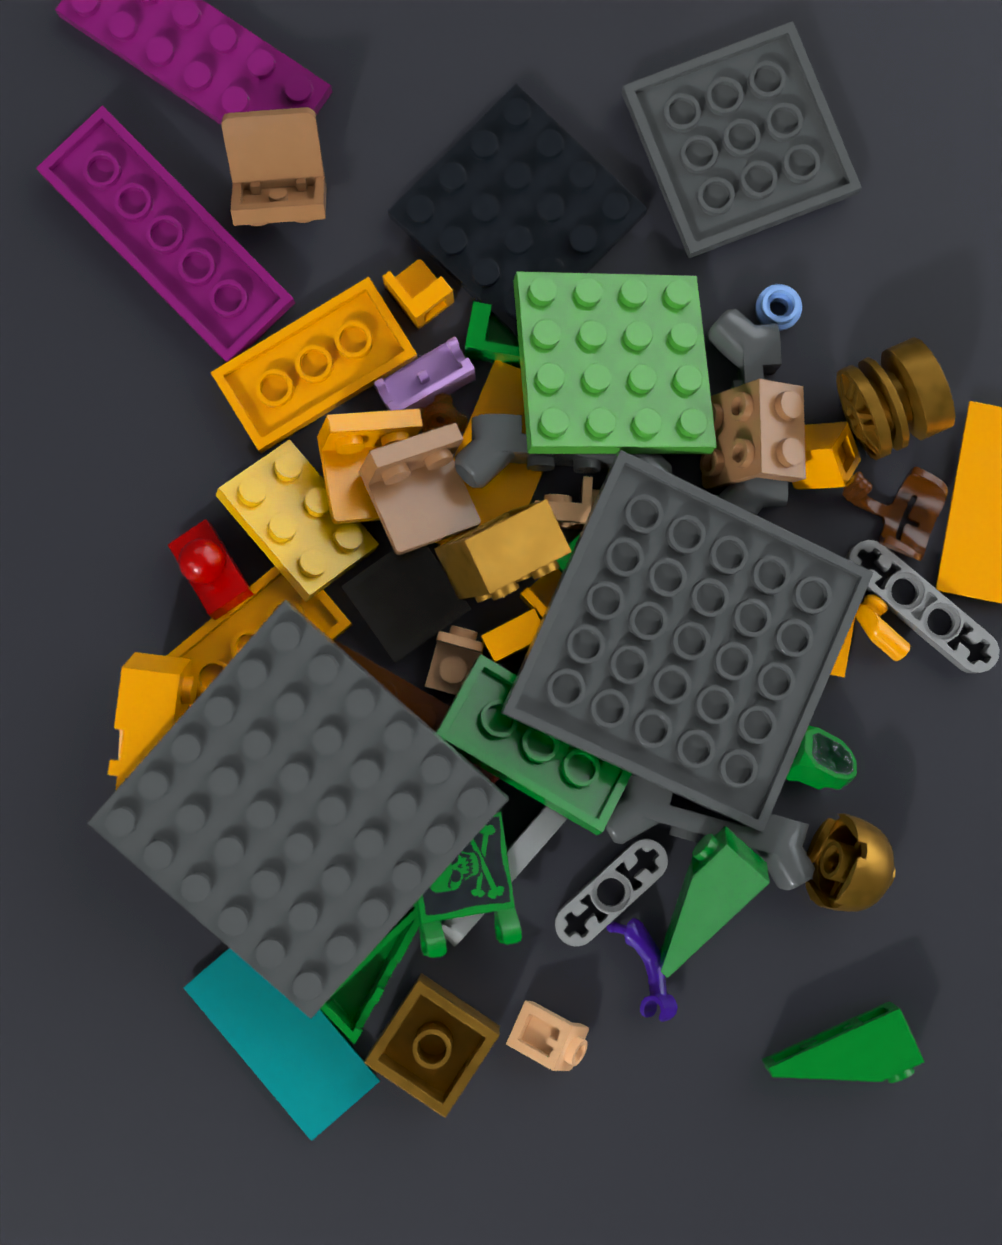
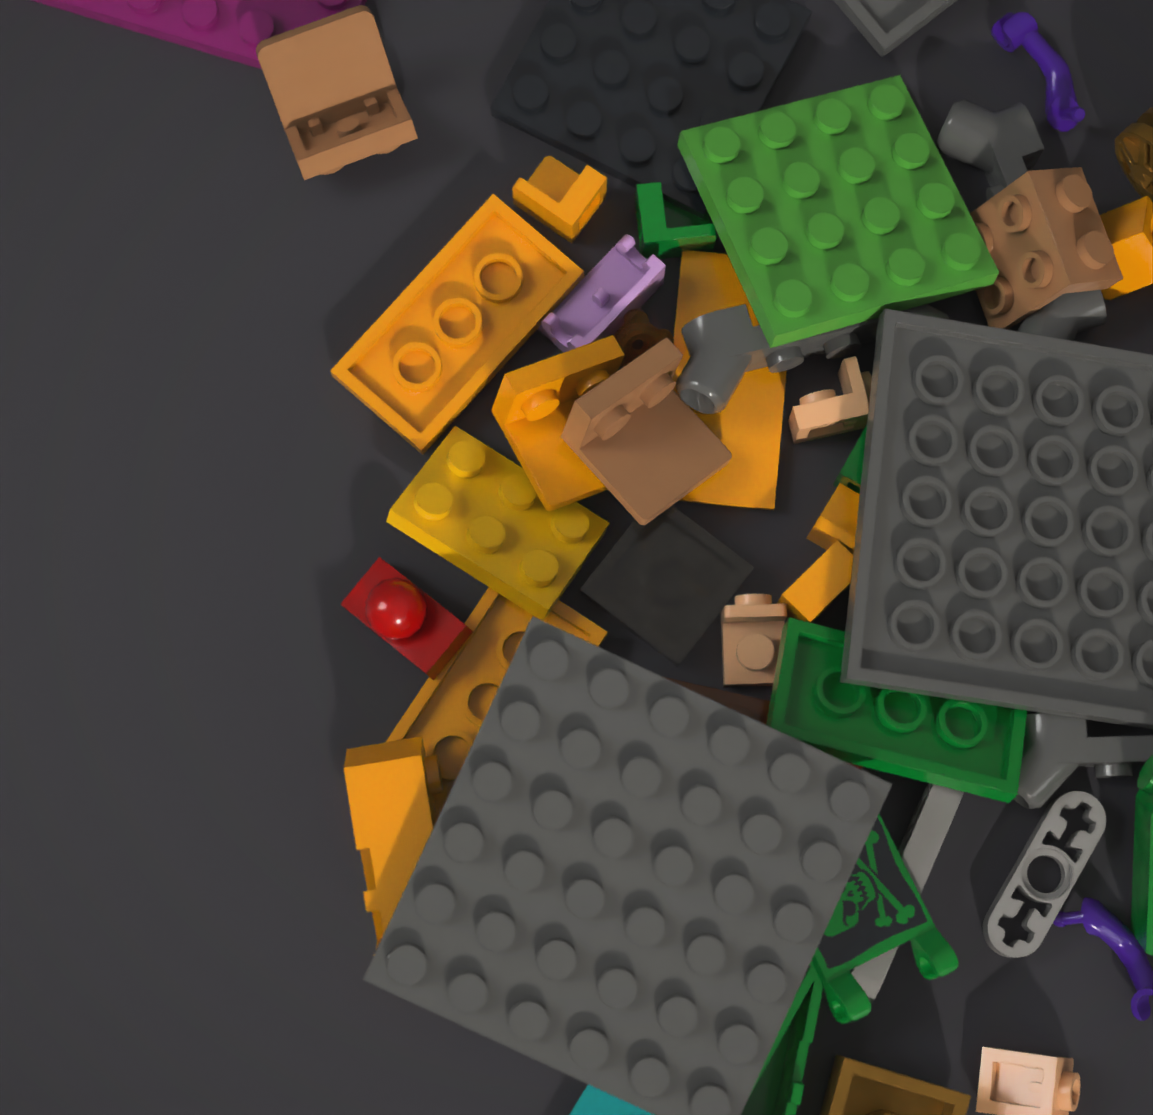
camera: 20 degrees left, 5 degrees down
magenta plate [36,105,295,363] -> none
pearl gold brick [434,499,571,603] -> none
light blue plate [755,284,802,331] -> none
none -> dark purple piece [991,12,1085,132]

